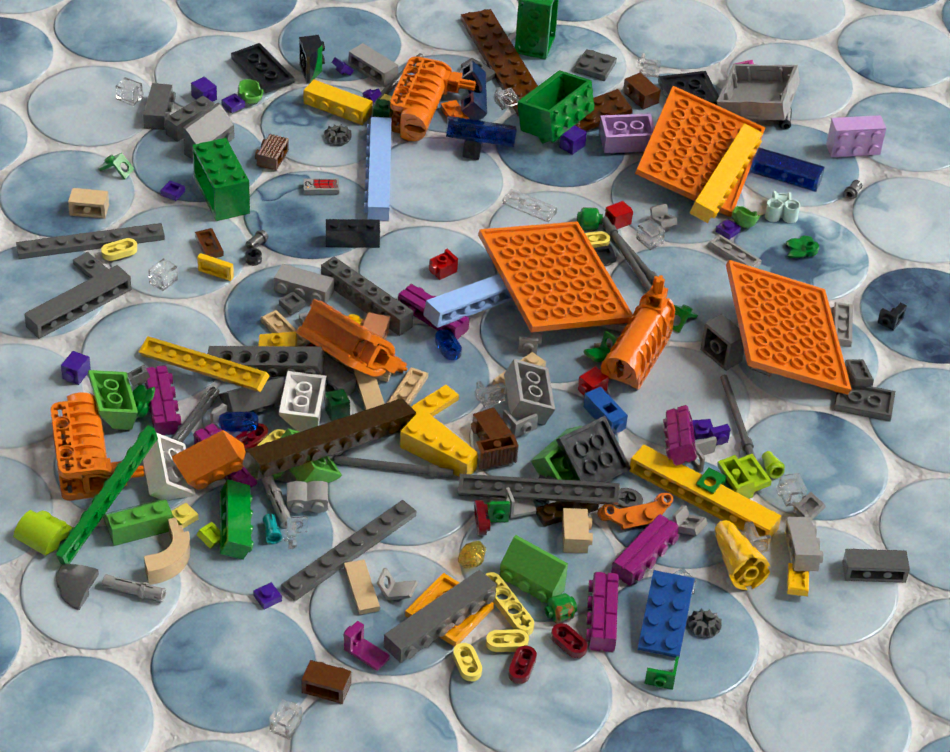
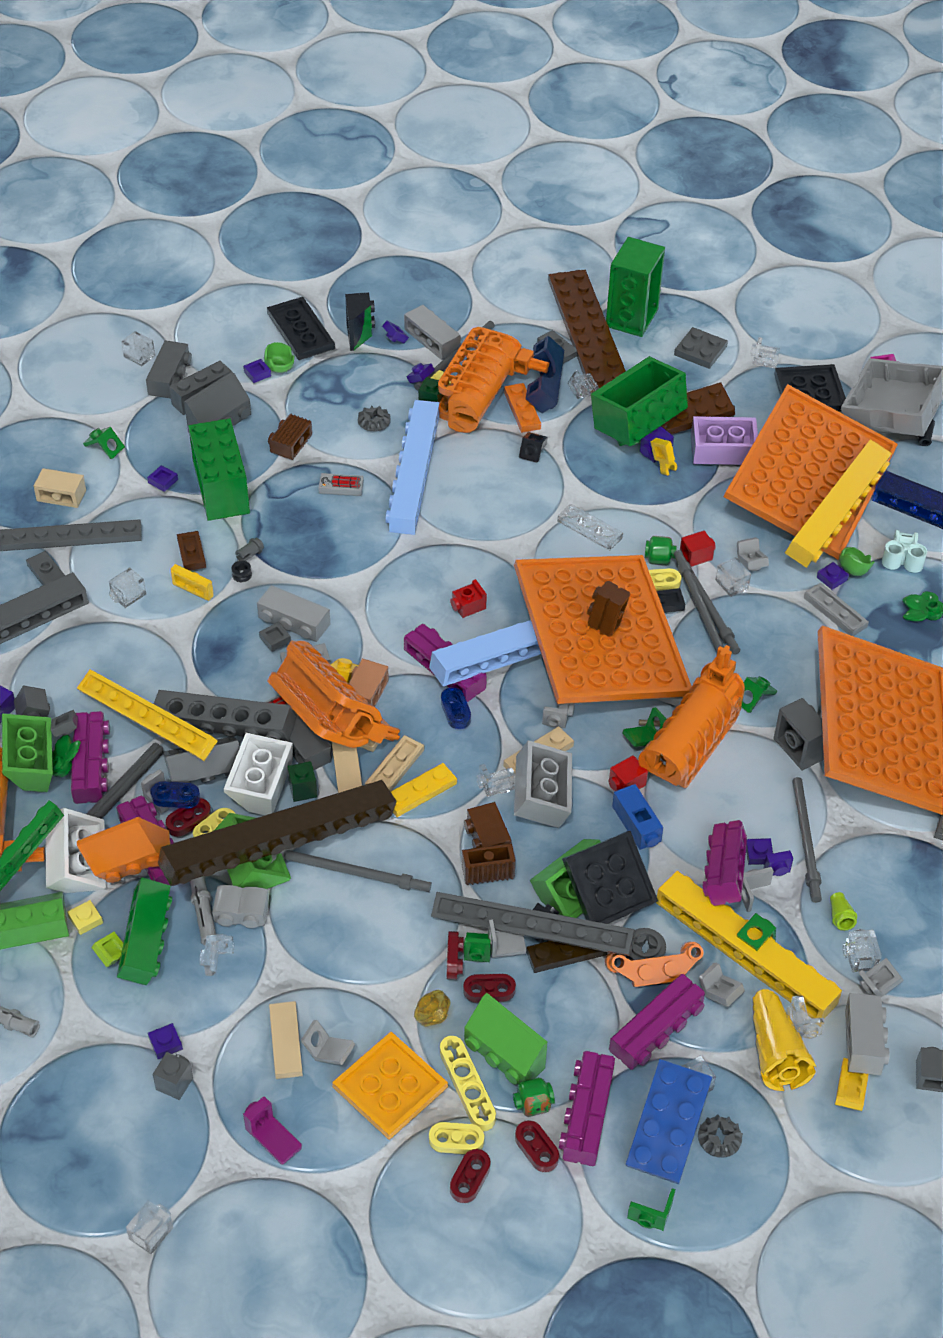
camera: 10 degrees right, 5 degrees up
light yellow plate [101,238,137,261] -> none
tan arch [144,518,190,585] -> none
dark purple brick [191,76,217,102] -> none
yellow plate [258,331,298,347] -> none
tan tile [261,310,308,347] -> none
teal pin [262,514,282,544] -> none
dark grey plate [281,500,417,601] -> none
reddish brown brick [301,660,352,704] -> none
yellow brick [303,79,373,125] -> none
dark grey brick [321,256,413,336] -> none
black brick [326,219,380,248] -> none
dark grey brick [384,569,497,663] -> none
yellow wedge [400,408,478,477] -> none
clear blue brick [445,116,517,147] -> none
light yellow plate [453,643,482,681] -> none
light grey bracket [503,410,538,438] -> none
tan brick [562,508,593,553] -> none
reddish brown brick [623,72,661,110] -> none
lime brick [717,454,772,499] -> none
none -> dark grey brick [14,685,50,717]
none -> dark grey brick [153,1052,193,1100]
none -> dark red plate [463,974,516,1003]
none -> reddish brown brick [587,581,631,637]
none -> yellow plate [650,438,677,476]

